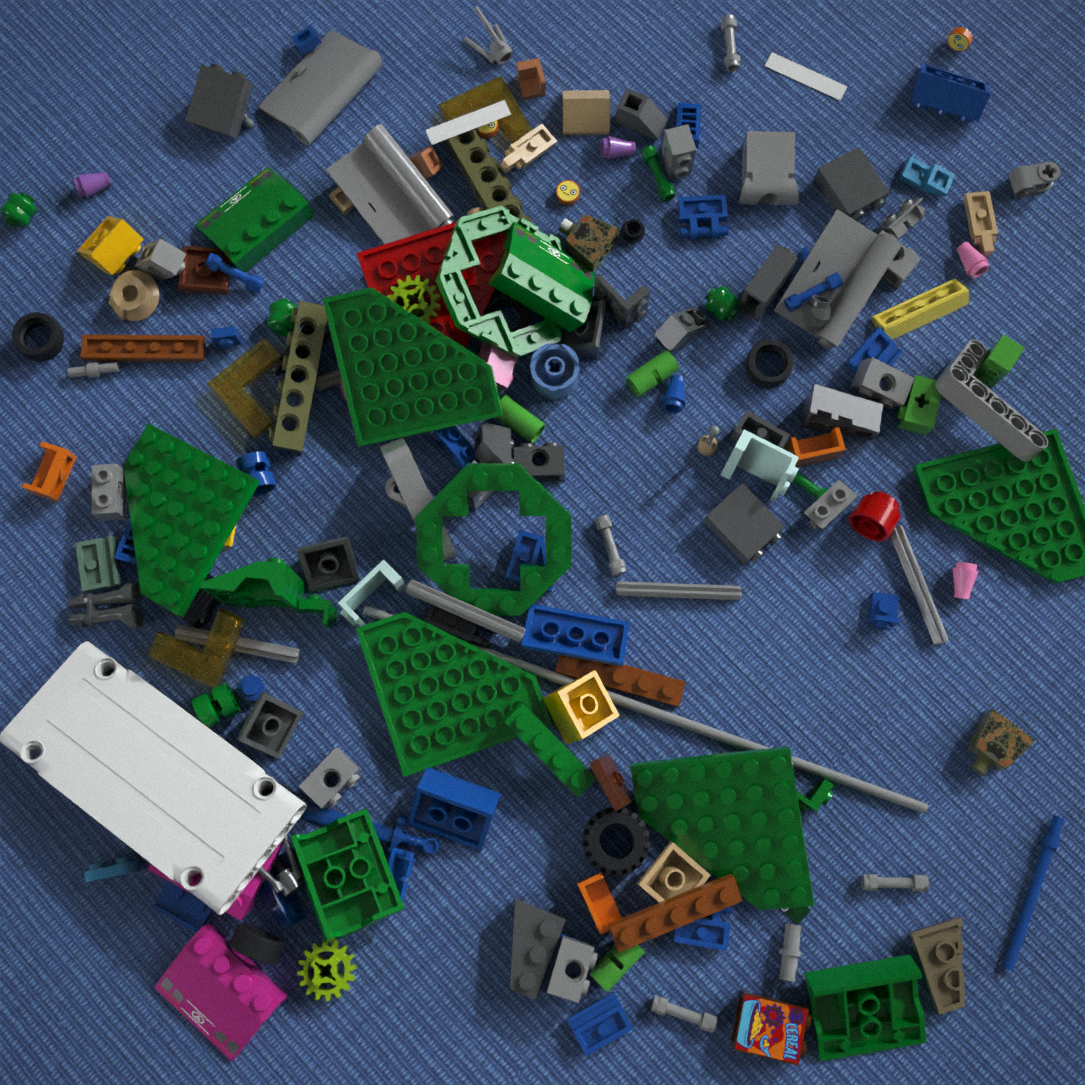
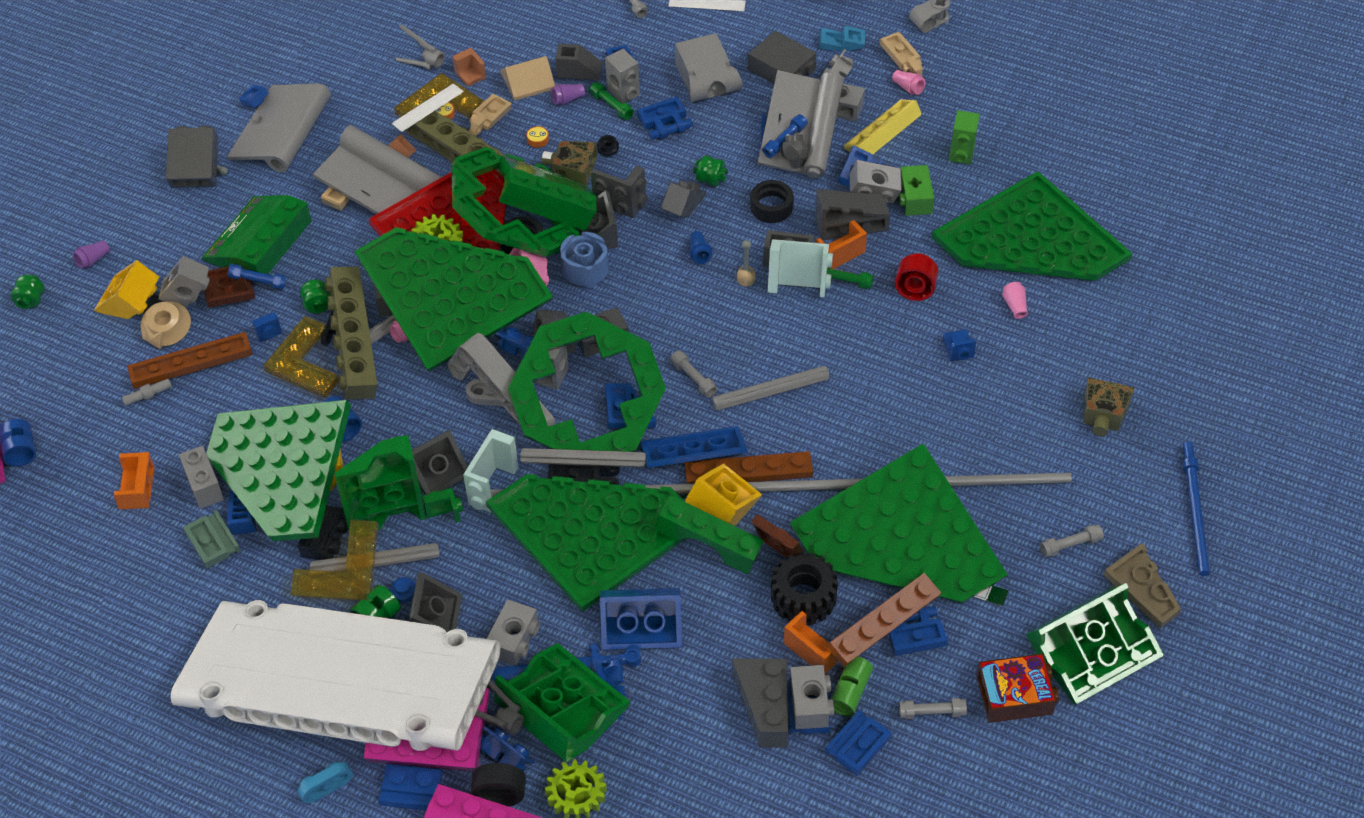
camera: 20 degrees left, 25 degrees down
black tyre [12,312,64,362] -> none
dark grey piece [67,581,143,629] -> none
bright green pin [495,395,546,444] -> none
bright green pin [625,350,679,397] -> none
tan slope [637,841,711,903] -> none
dark grey brick [703,483,785,565] -> none
dark grey brick [738,245,798,322] -> none
light grey pin [779,924,802,982] -> none
green bracket [797,779,834,813] -> none
light grey hinge [804,480,858,530] -> none
light grey axle [890,525,948,645] -> none
light grey beam [935,339,1048,462] -> none

